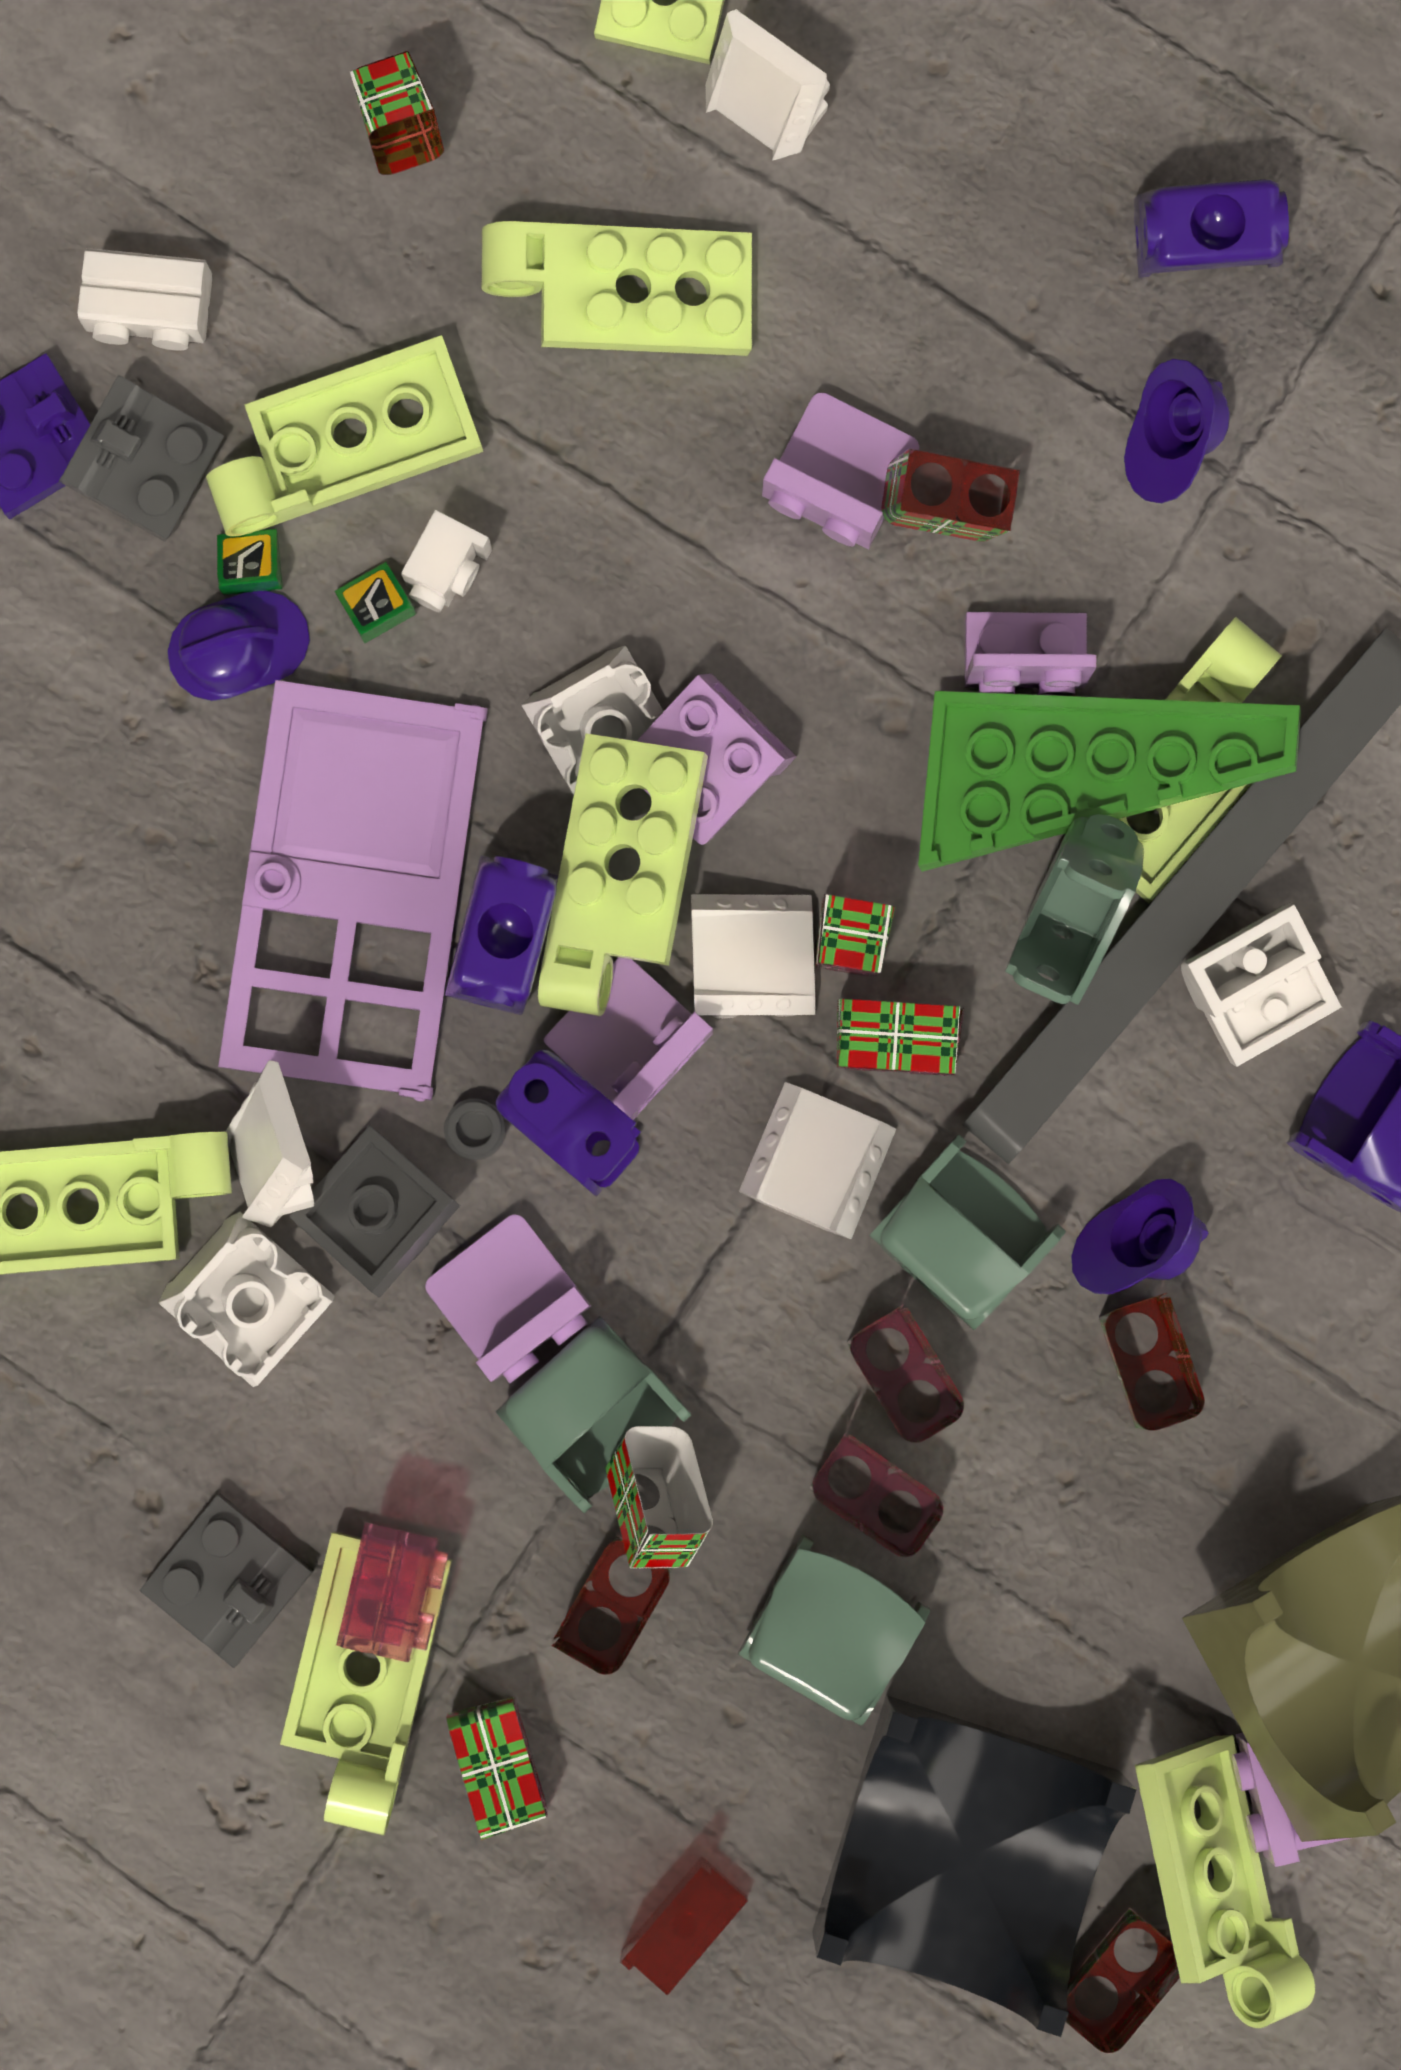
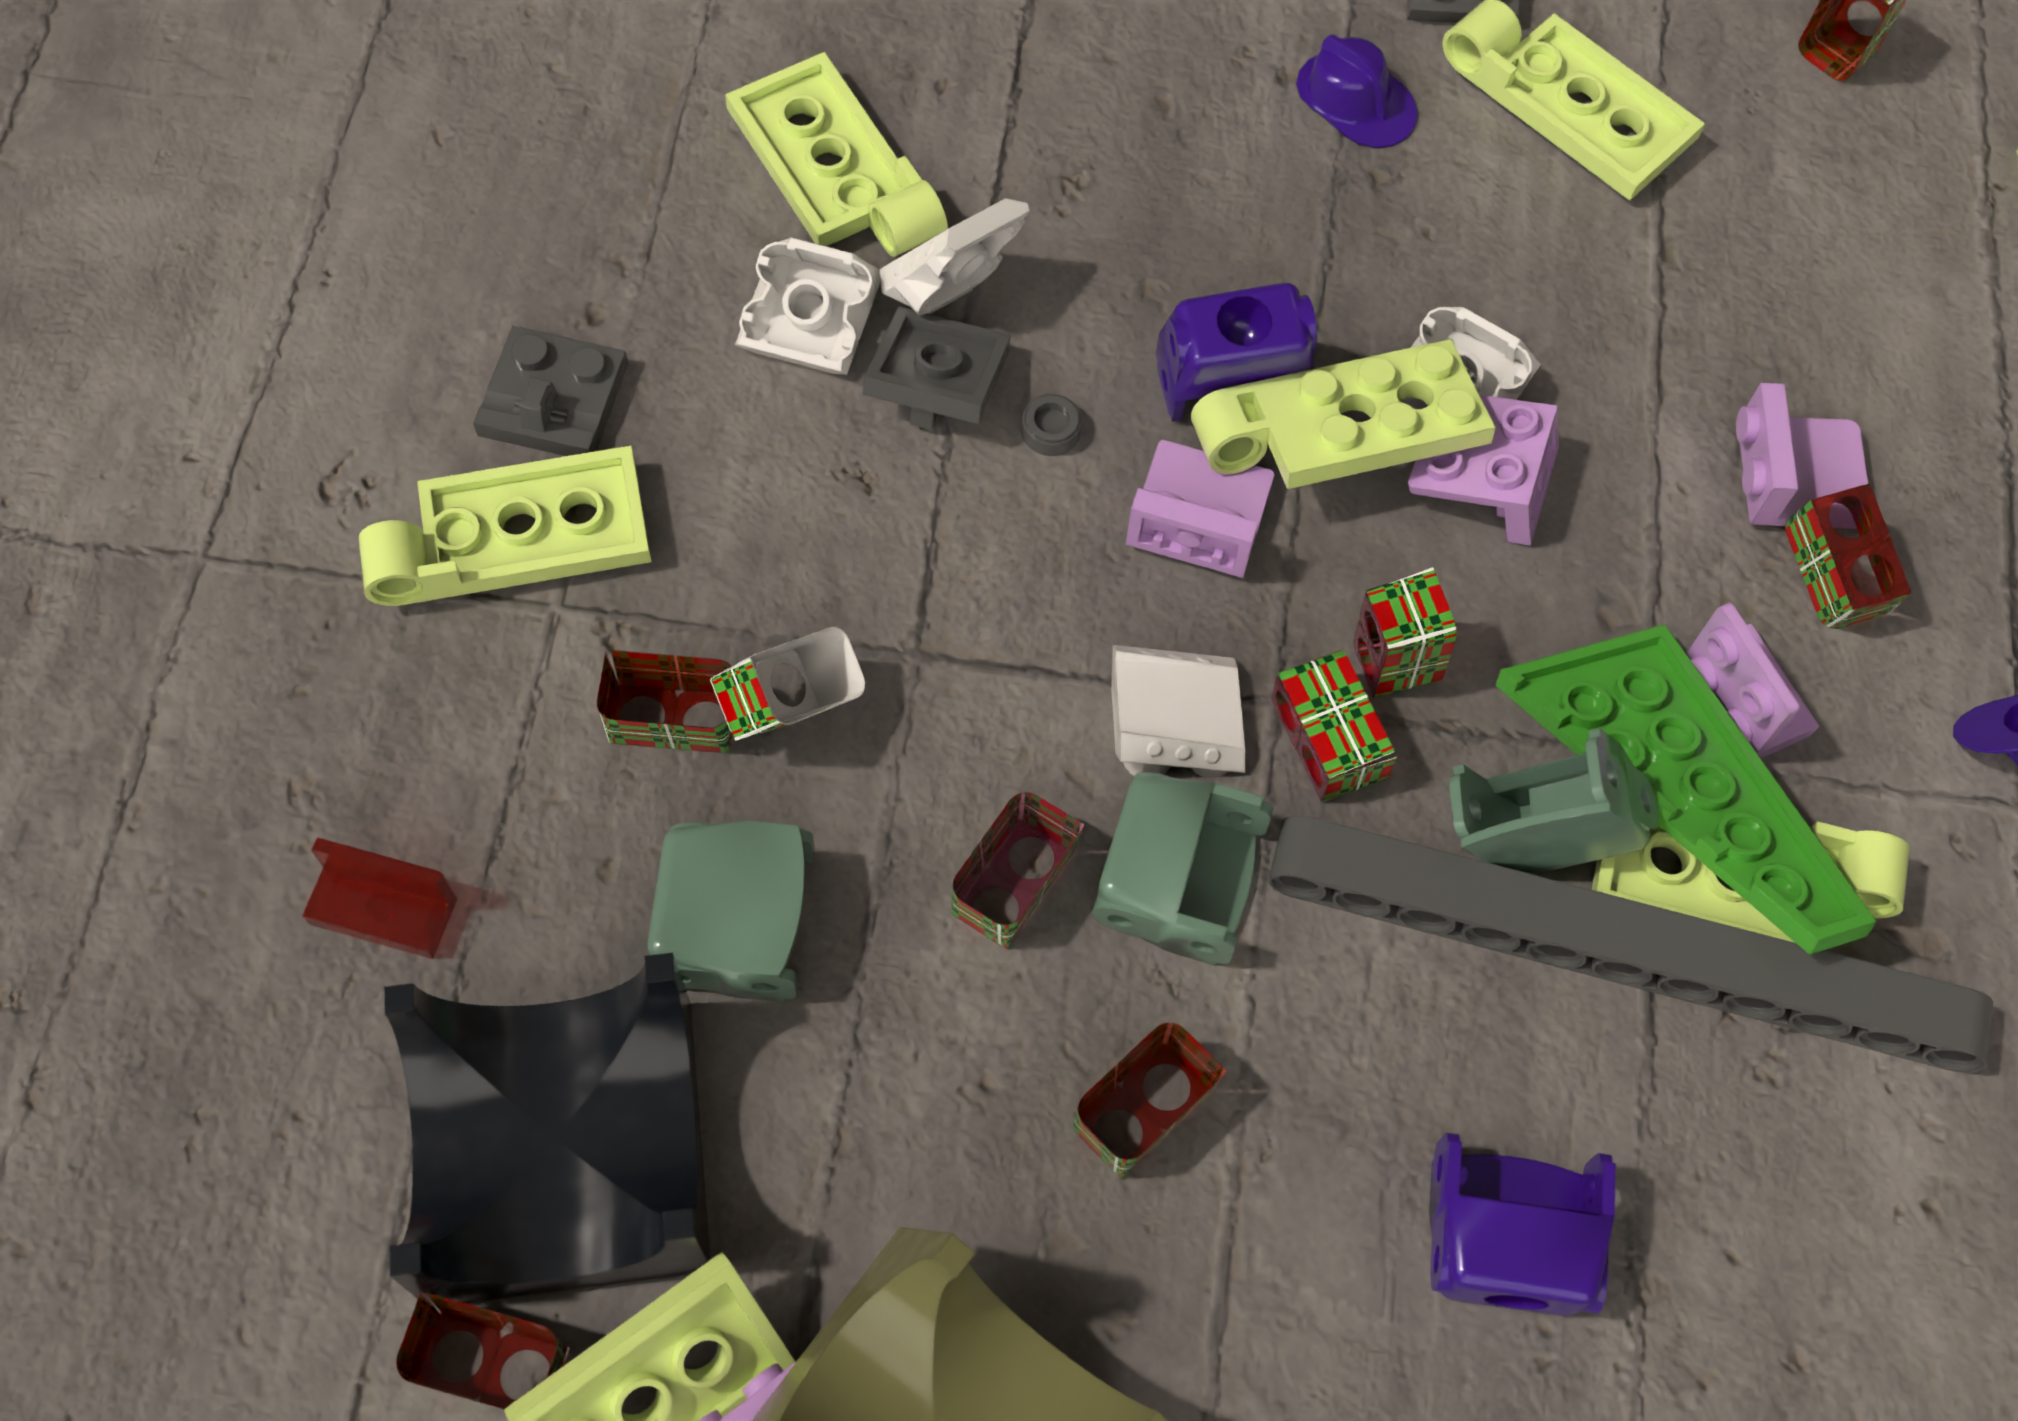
camera: 60 degrees right, 20 degrees down
slope [217,529,283,595] -> none
lavender door [218,680,488,1102] -> none
slope [334,562,416,644] -> none
clear pink brick [336,1521,449,1662] -> none
white brick [401,510,492,613] -> none
lavender bracket [425,1215,591,1383] -> none
piece [446,1697,548,1840] -> none
yellowish green hinge [481,221,752,356] -> none
dark purple piece [496,1050,641,1197] -> none
sand green piece [496,1316,692,1513] -> none
white slope [691,894,815,1018] -> none
clear pink piece [810,1433,944,1557] -> none
dark purple piece [1071,1178,1209,1294] -> none
white brick [1181,903,1342,1067] -> none

